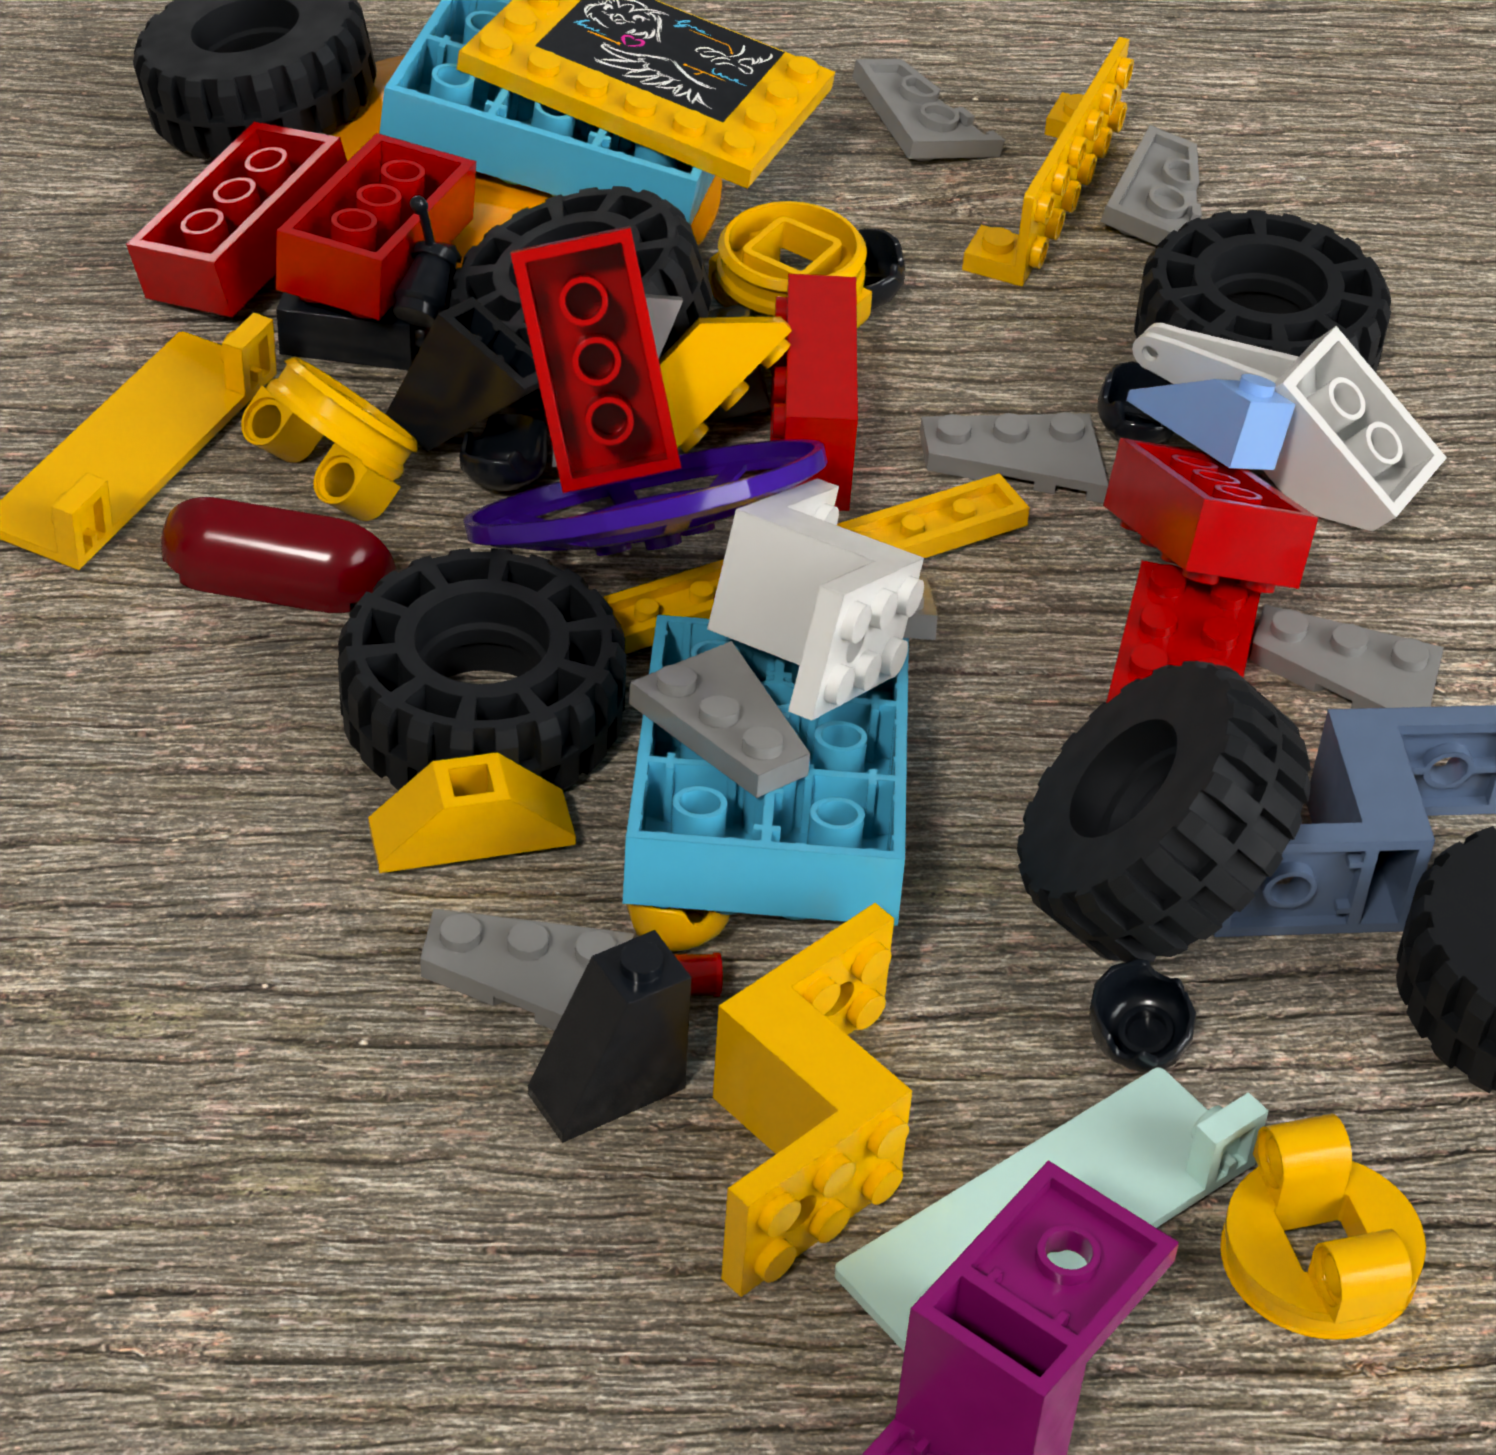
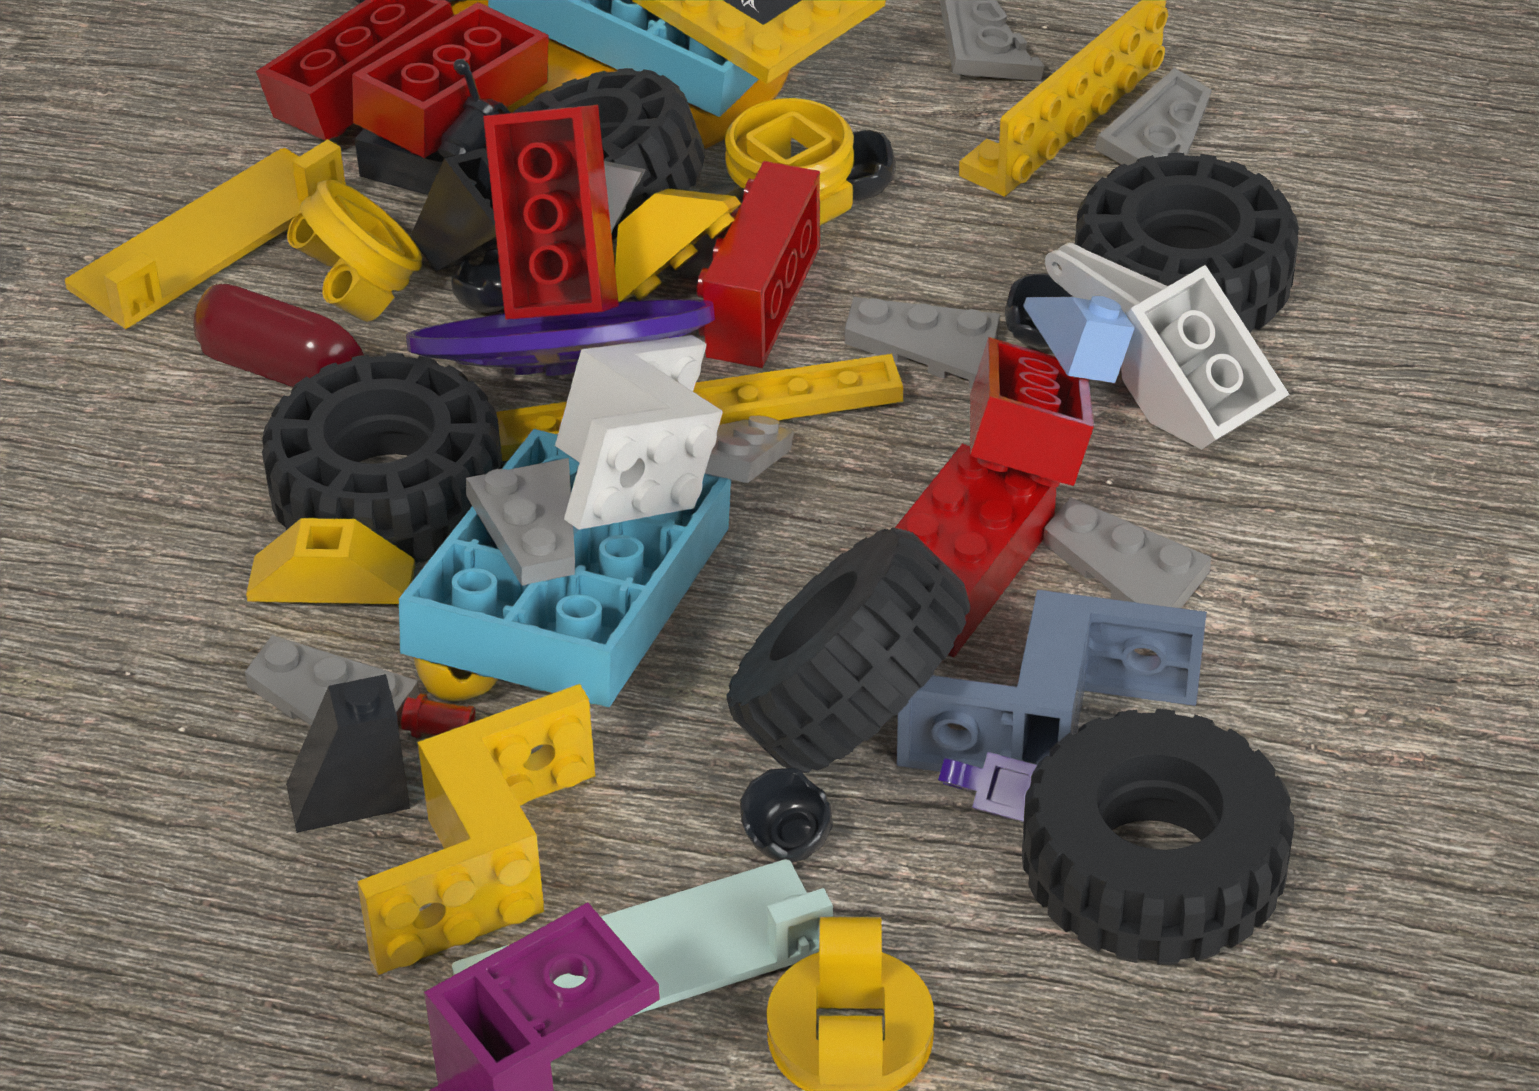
camera: 20 degrees right, 0 degrees up
none -> plate [938,752,1037,823]

